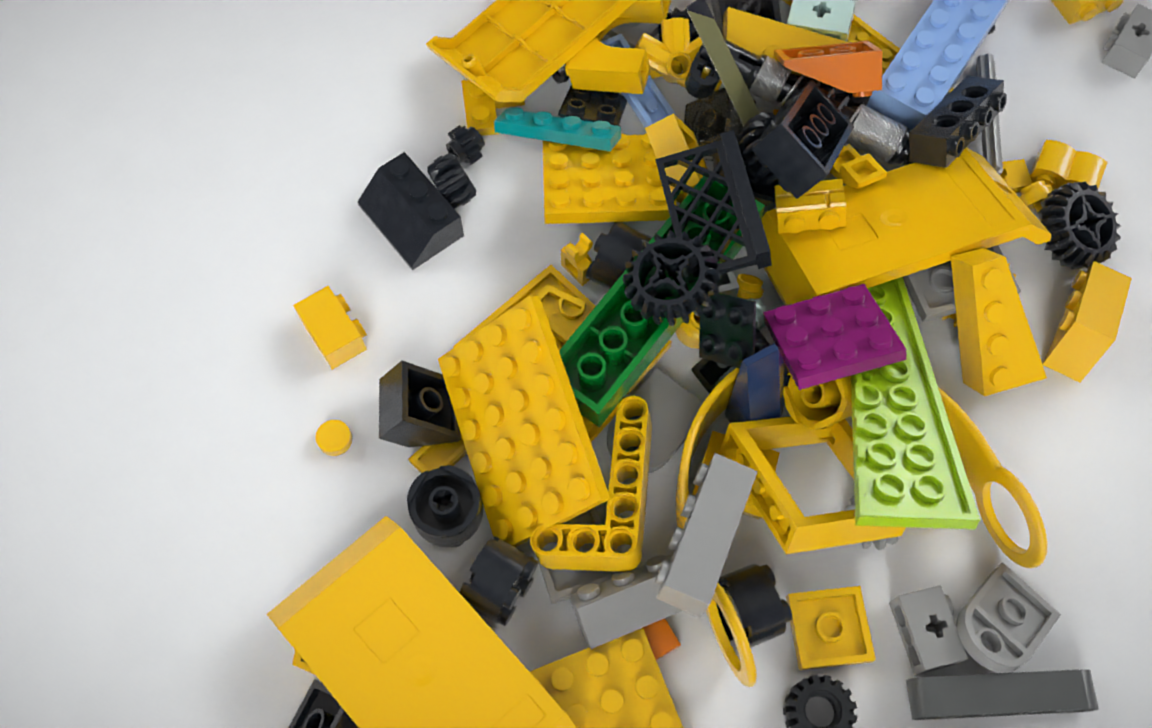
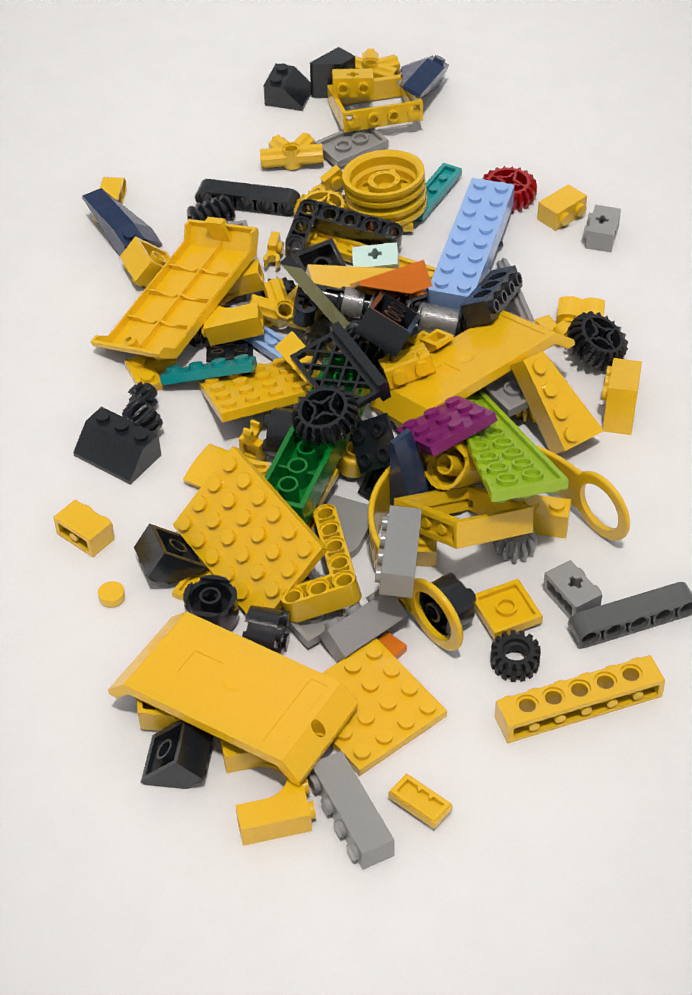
camera: 15 degrees left, 20 degrees down
light grey tile [957,562,1061,673] -> none
none -> yellow slope [183,444,228,489]

